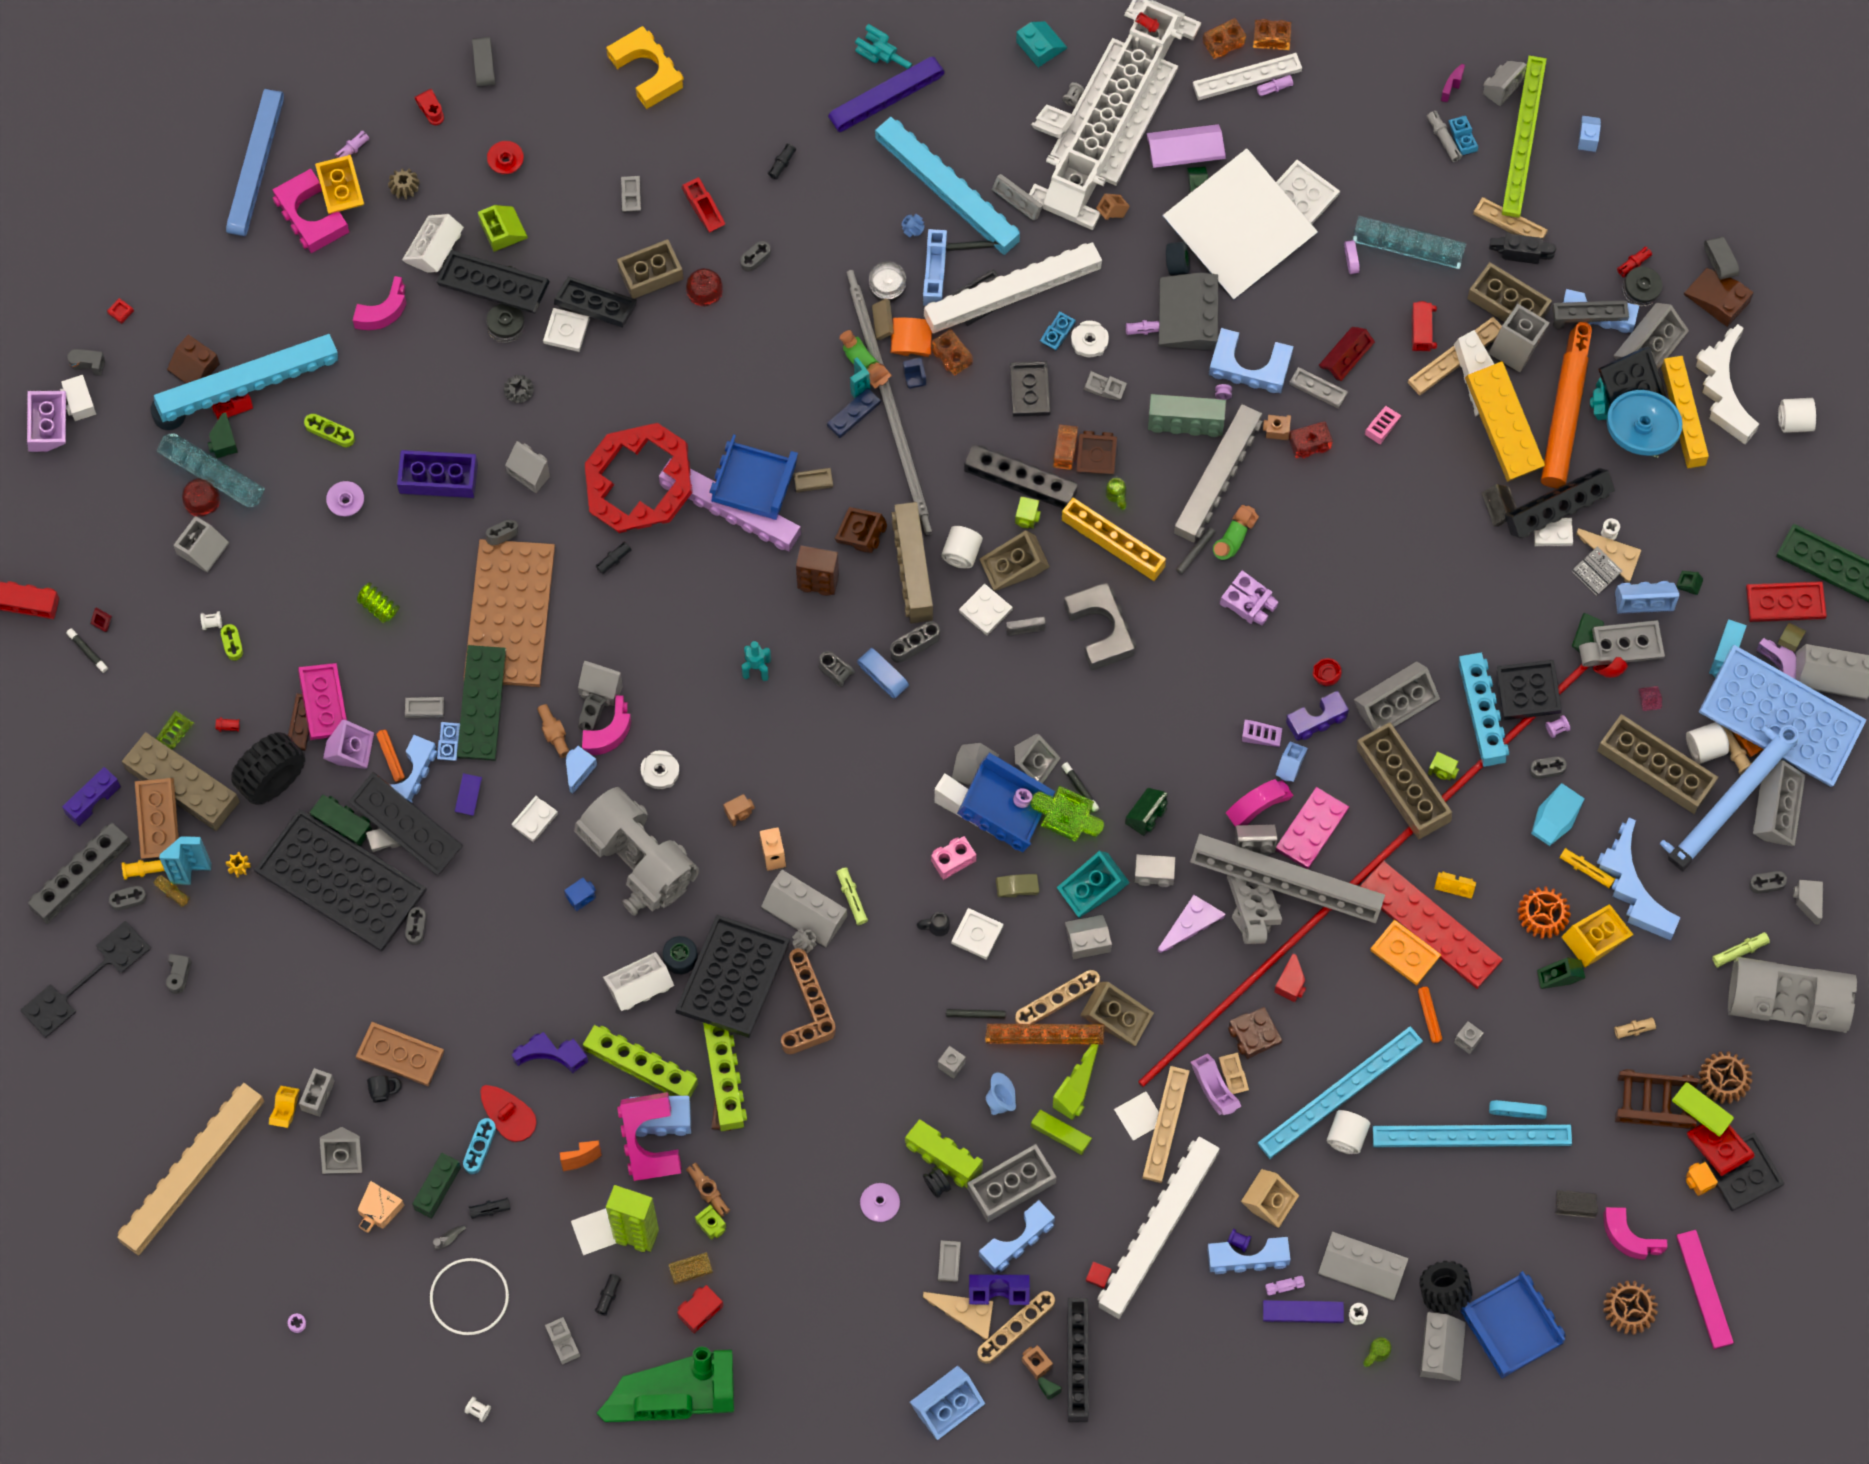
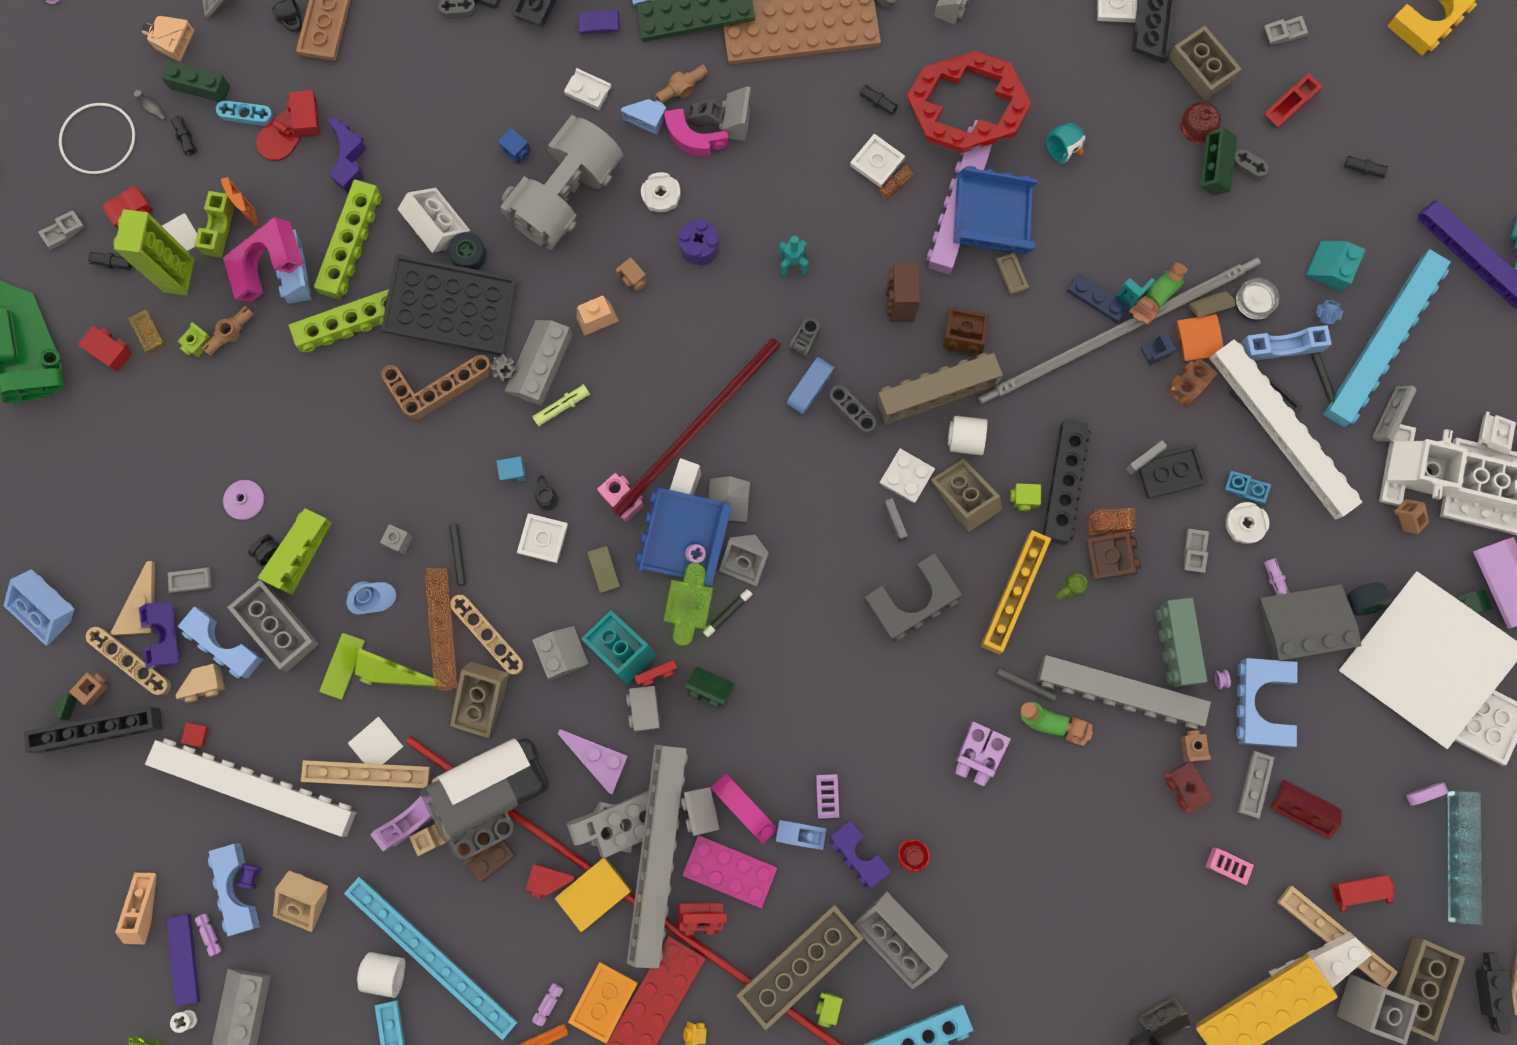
camera: 80 degrees right, 10 degrees up
none -> red brick [102,186,153,229]
none -> light nougat slope [115,872,157,945]
none -> tan slope [176,664,225,703]
none -> lime arch [194,191,235,258]
none -> red brick [287,90,320,137]
none -> piece [420,738,549,860]
none -> dark azure panel [497,456,527,482]
none -> lavender axle [532,983,563,1026]
none -> yellow tile [555,858,632,932]
none -> dark red axle [613,338,780,516]
none -> red plate [635,660,678,687]
none -> red brick [677,902,727,935]
none -> dark purple brick [679,218,719,265]
none -> white plate [850,134,905,188]
none -> clear orange axle [878,165,913,200]
none -> teal piece [1046,123,1085,164]
none -> light grey tile [1126,440,1167,474]
none -> dark green brick [1200,127,1237,195]
none -> teal slope [1306,241,1366,292]

